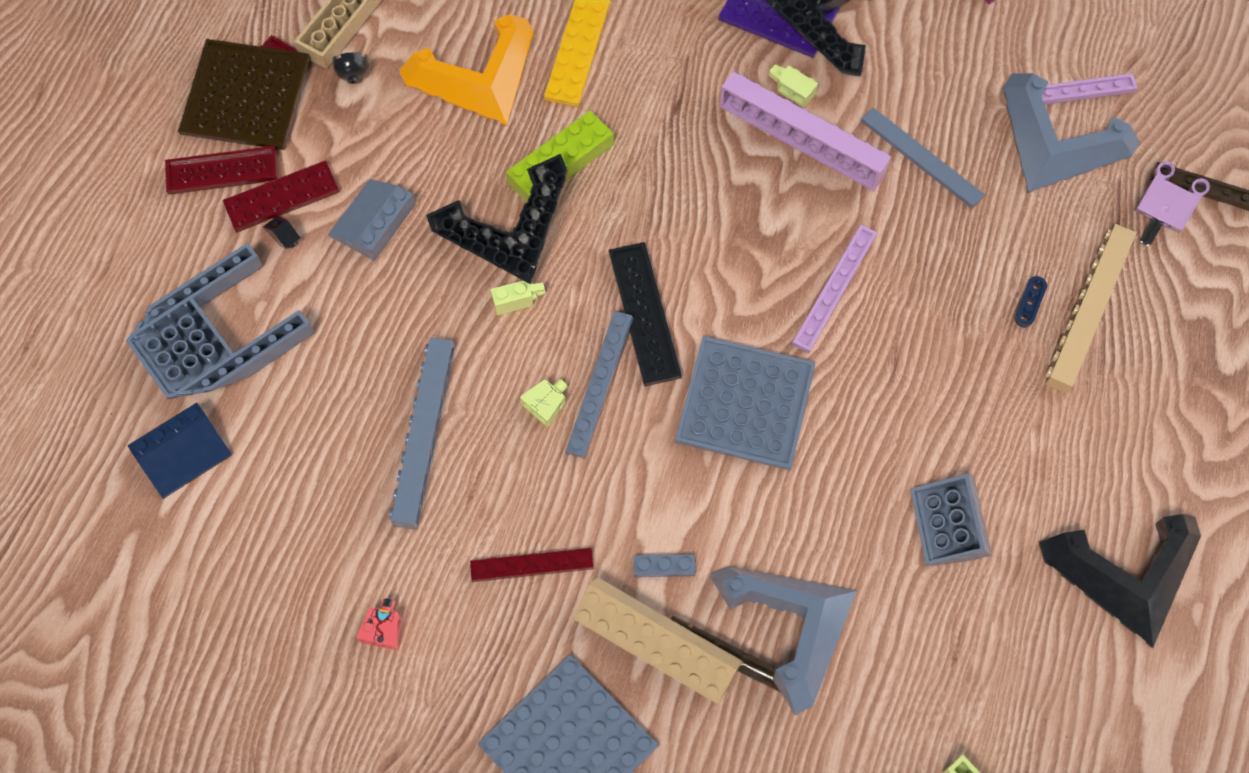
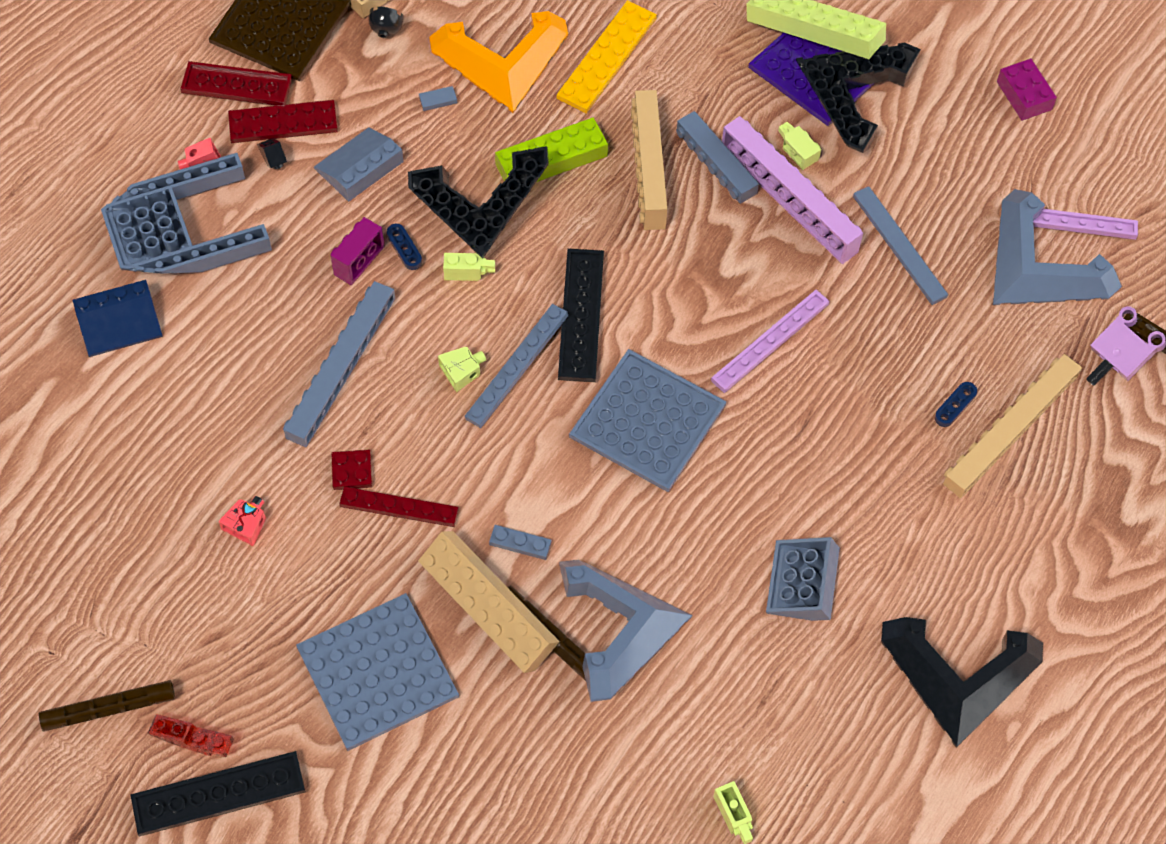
camera: 15 degrees right, 5 degrees down
none -> coral torso [178,138,221,170]
none -> magenta brick [330,217,384,286]
none -> dark red plate [331,449,372,490]
none -> dark blue plate [387,223,422,270]
none -> sand blue tile [419,86,457,111]
none -> tan brick [631,90,667,230]
none -> sand blue brick [676,111,759,204]

